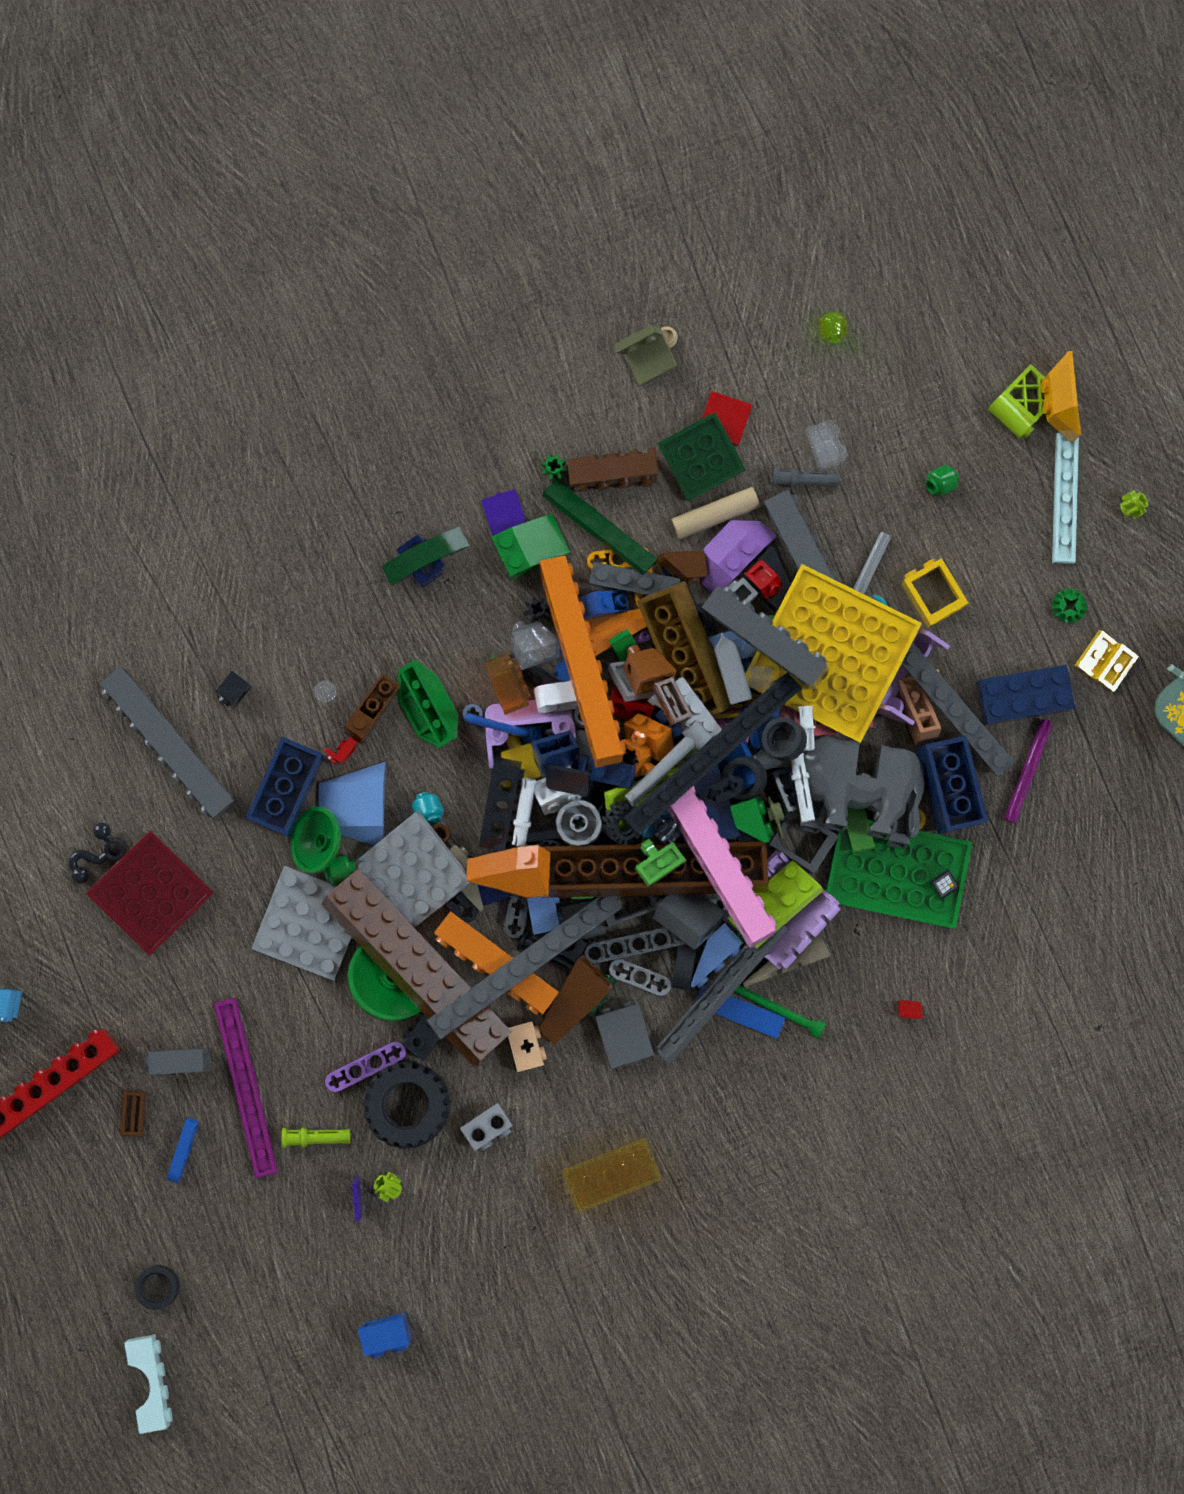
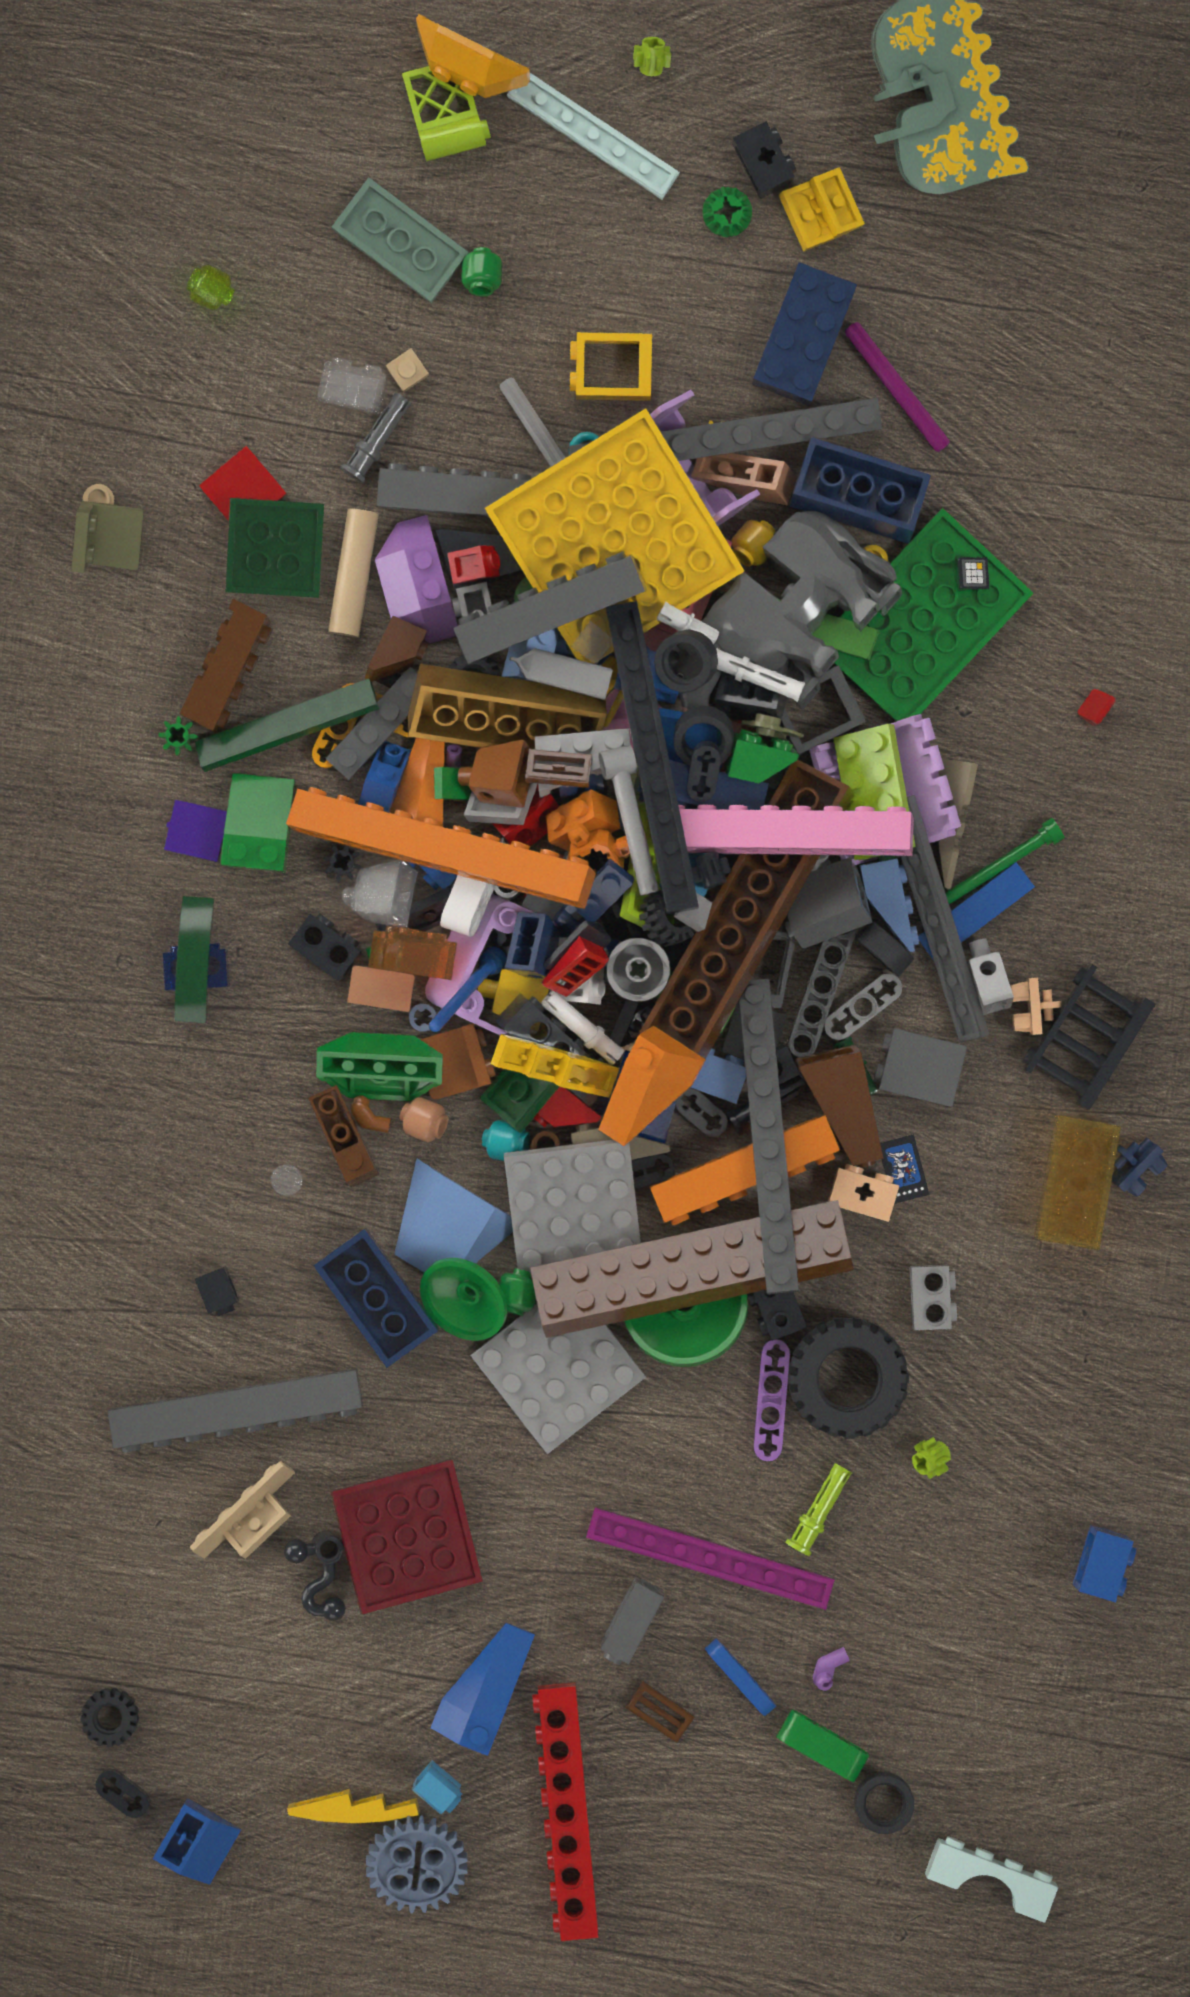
camera: 60 degrees left, 5 degrees up
red bracket [324,737,359,766] -> none
dark purple piece [352,1176,363,1221] -> none
bright green plate [635,839,686,887] -> none
none -> tan bracket [190,1461,295,1559]
none -> black brick [288,913,362,982]
none -> sand green plate [331,177,469,304]
none -> nougat panel [347,966,415,1012]
none -> dark orange arm [350,1096,391,1133]
none -> tan plate [386,348,429,393]
none -> nougat head [400,1097,449,1143]
none -> dark orange bracket [420,1023,496,1100]
none -> blue wedge [431,1623,535,1756]
none -> dark green tile [480,1069,560,1134]
none -> yellow slope [491,1034,620,1098]
none -> red slope [533,1087,601,1127]
none -> red slope [541,936,609,997]
none -> light grey tile [674,893,712,932]
none -> yellow head [731,520,775,567]
none -> black brick [732,121,797,199]
none -> green beam [776,1709,870,1782]
none -> medium lavender arm [813,1647,850,1691]
none -> black sticker [880,1134,930,1204]
none -> light grey torso [968,938,1014,1015]
none -> light nougat hips [1010,978,1062,1035]
none -> black fence [1022,964,1156,1110]
none -> dark blue hips [1108,1137,1168,1197]

